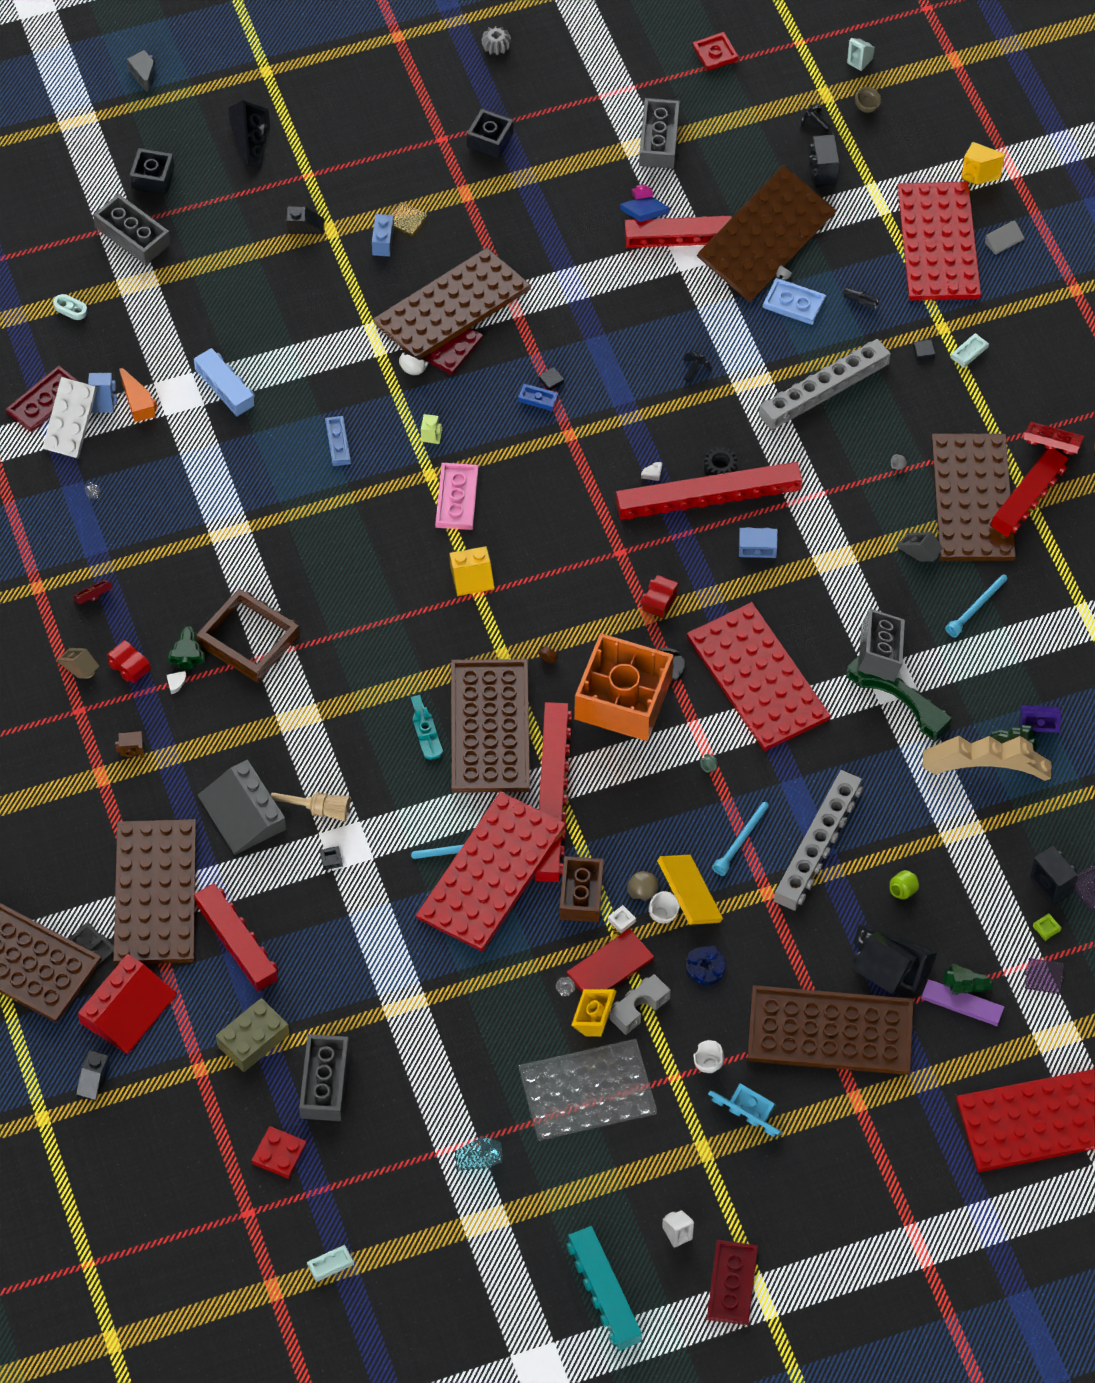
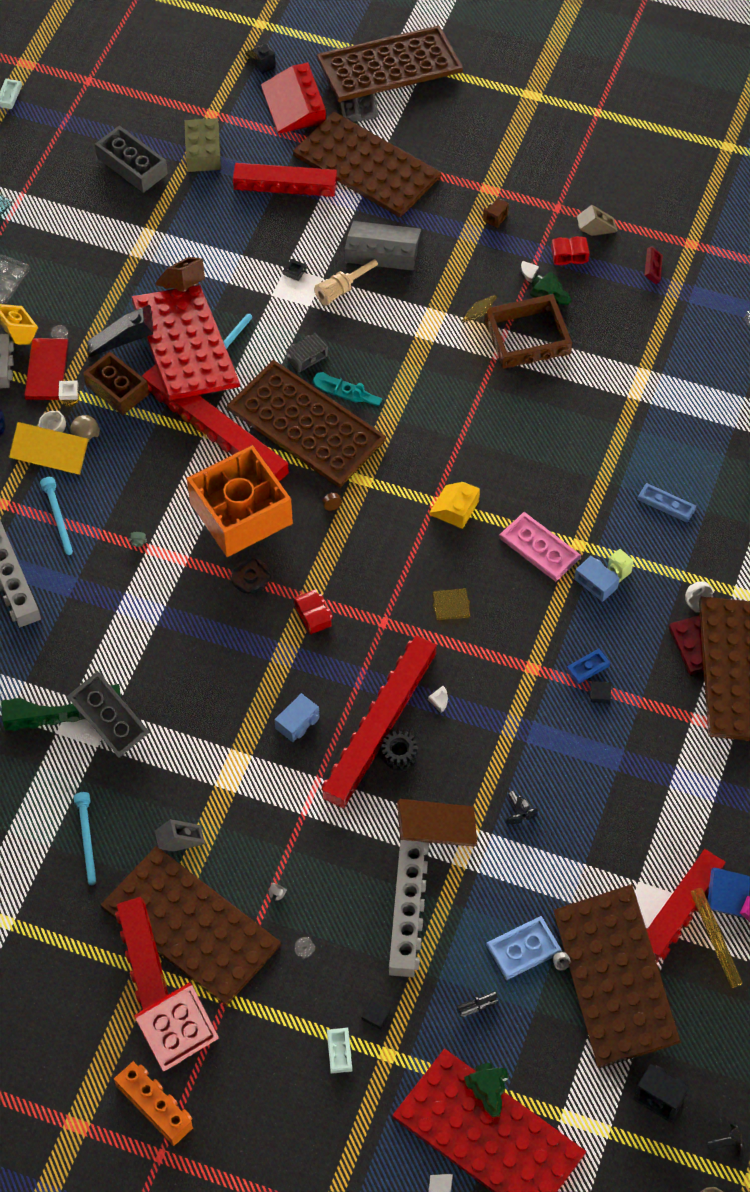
camera: 130 degrees right, 0 degrees up
red plate [252,1126,307,1179] -> none
red plate [687,602,831,752] -> none
none -> black wedge [87,305,153,357]
none -> reddish brown slope [156,257,205,291]
none -> dark grey brick [286,333,328,373]
none -> clear plate [294,937,315,958]
none -> reddish brown tile [397,799,477,847]
none -> clear yellow piece [433,588,470,620]
none -> clear yellow piece [462,294,497,323]
none -> dark green rock [464,1063,508,1118]
none -> medium blue brick [574,556,620,602]
none -> clear yellow axle [691,888,742,988]

